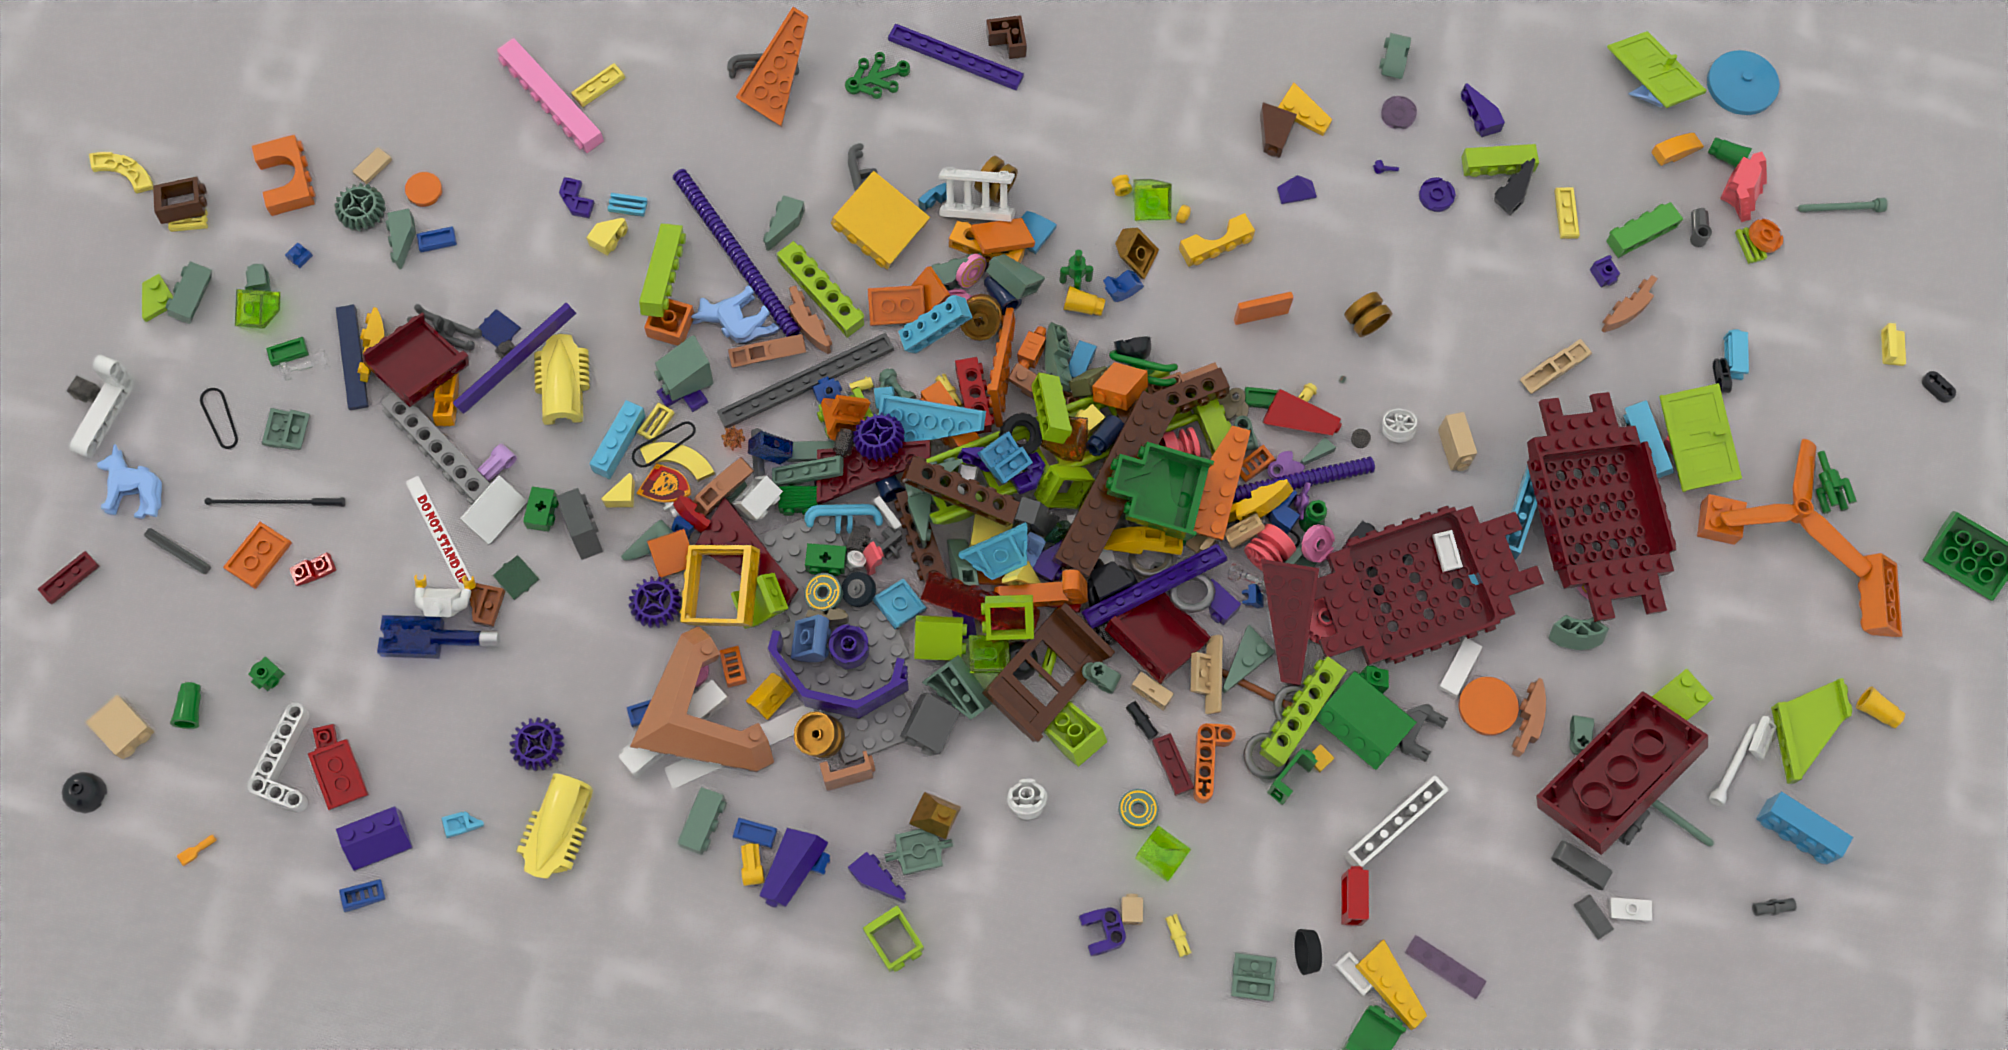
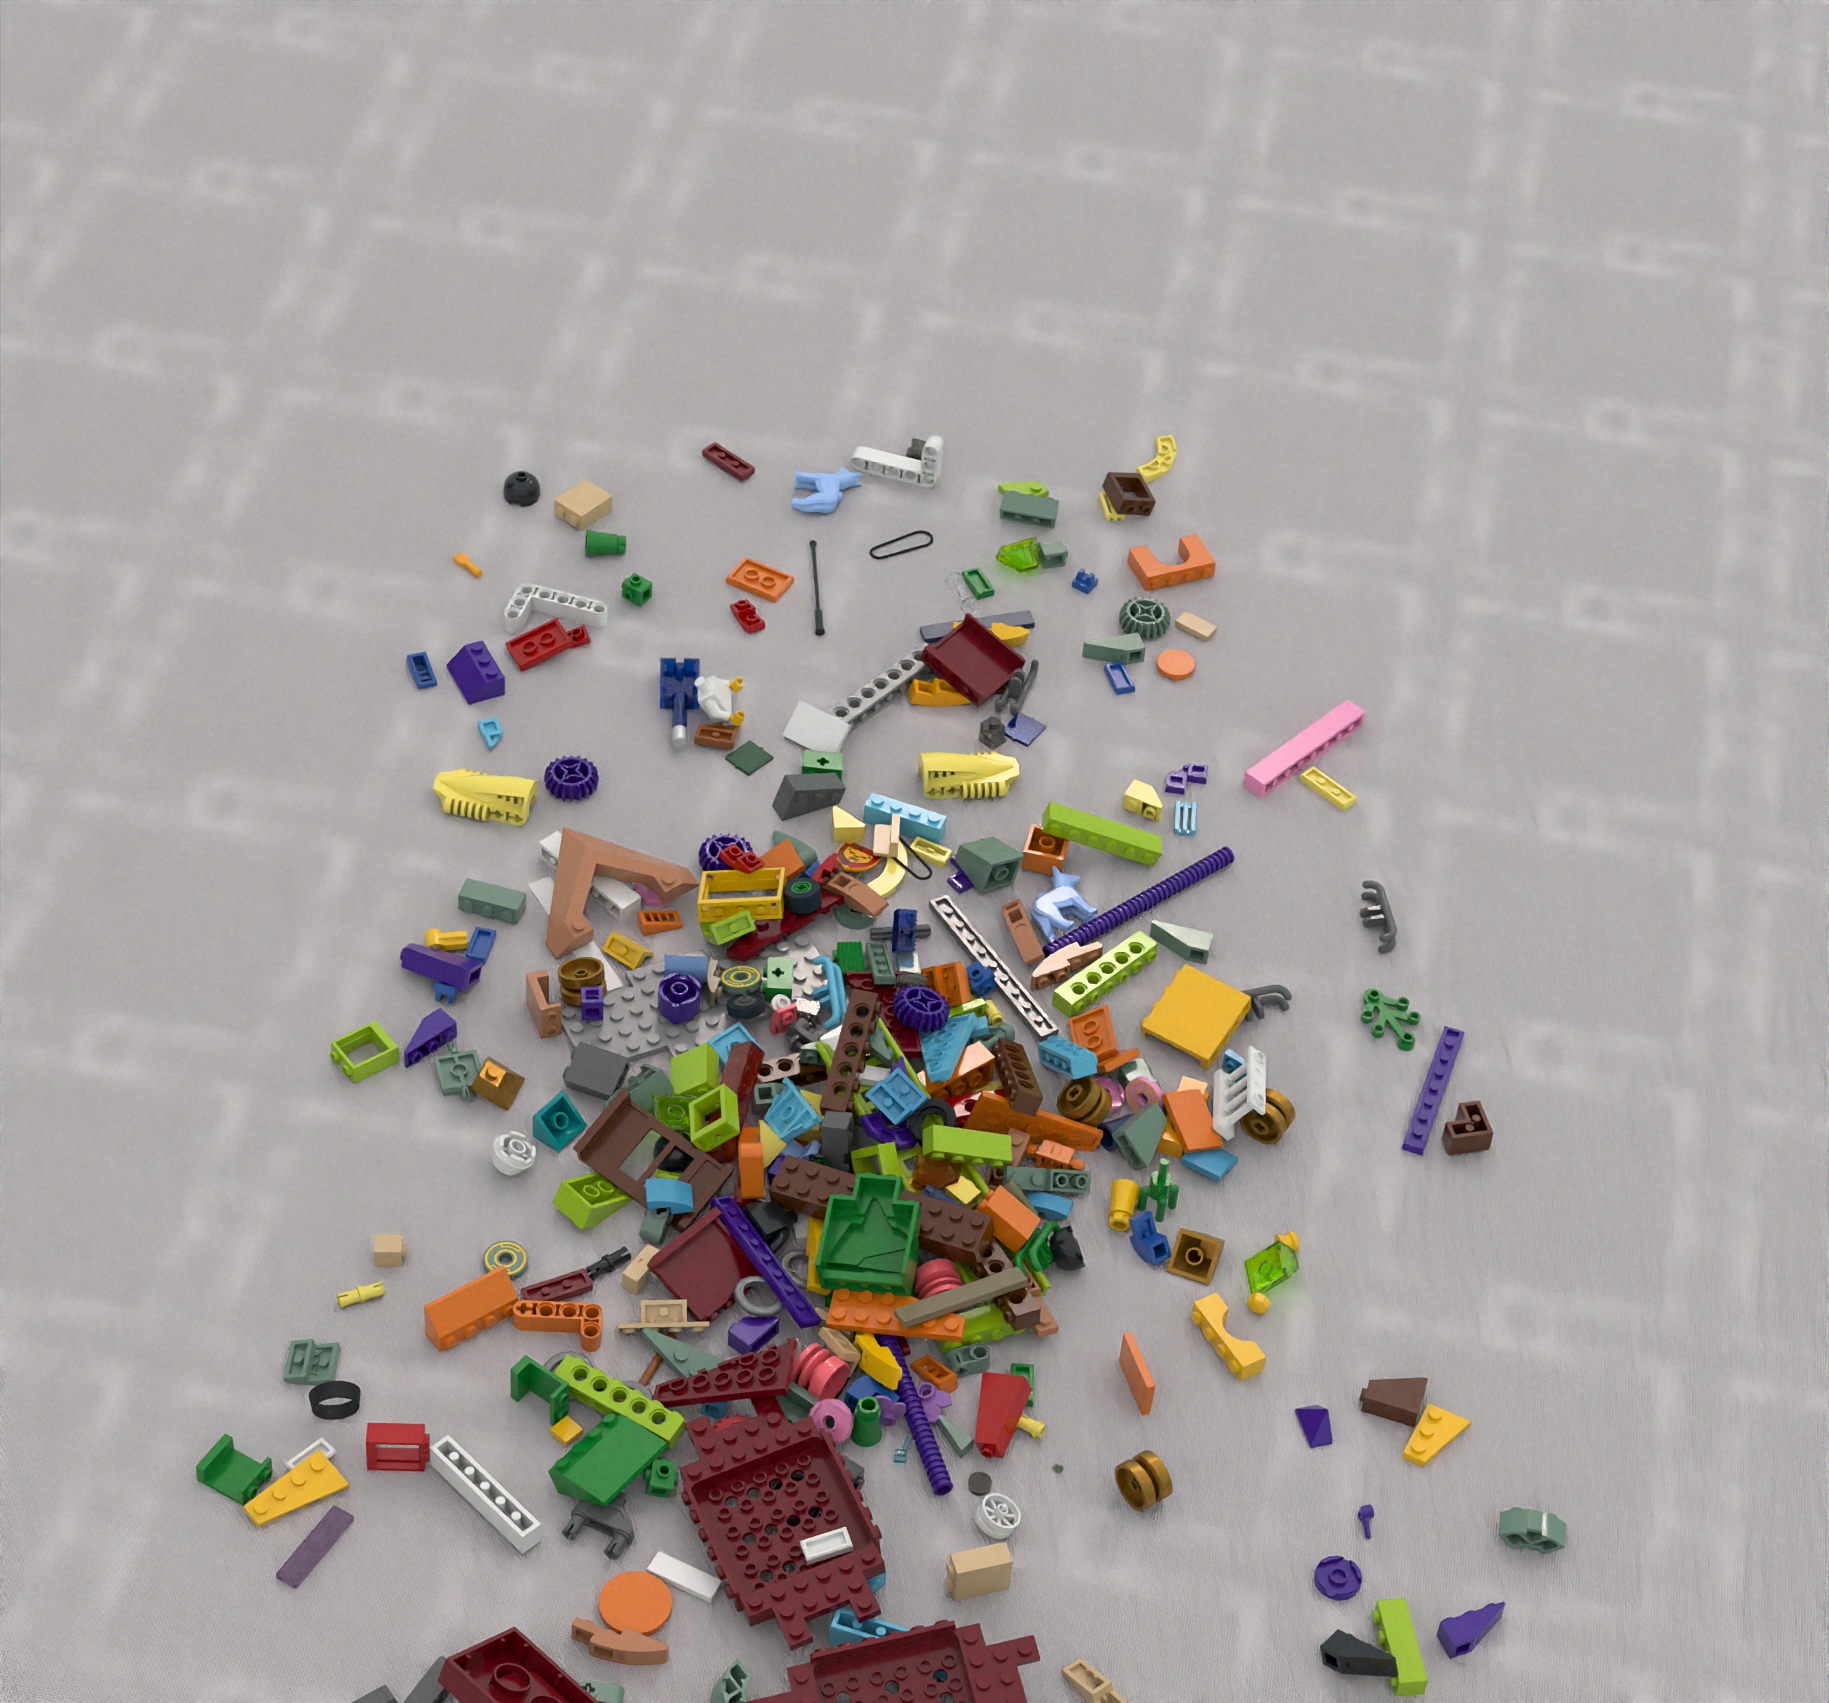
camera: 85 degrees right, 25 degrees down
dark grey axle [144,528,211,574] -> none
sand green slope [262,408,310,450] -> none
white sticker [406,476,471,604] -> none
dark purple tile [453,302,577,414] -> none
lavender piece [477,444,517,482] -> none
clear orange gear [721,425,746,451] -> none
white brick [731,475,783,520] -> none
orange wing [736,7,809,127] -> none
dark purple panel [768,630,909,719] -> none
dark purple piece [1079,907,1126,956] -> none
clear neon green slope [1135,825,1191,882] -> none
dark tan plate [1218,388,1249,421] -> none
clear purple tile [1381,96,1417,129] -> none
none -> orange slope [424,1265,518,1352]
none -> teal slope [533,1090,587,1152]
none -> dark purple brick [581,986,604,1020]
none -> dark azure slope [645,1178,694,1214]
none -> red slope [718,844,765,874]
none -> black wheel [783,878,822,914]
none -> panel [873,814,900,857]
none -> dark tan tile [894,1267,1028,1328]
none -> clear light blue hand [894,1436,912,1463]
none -> reddish brown brick [990,1037,1043,1117]

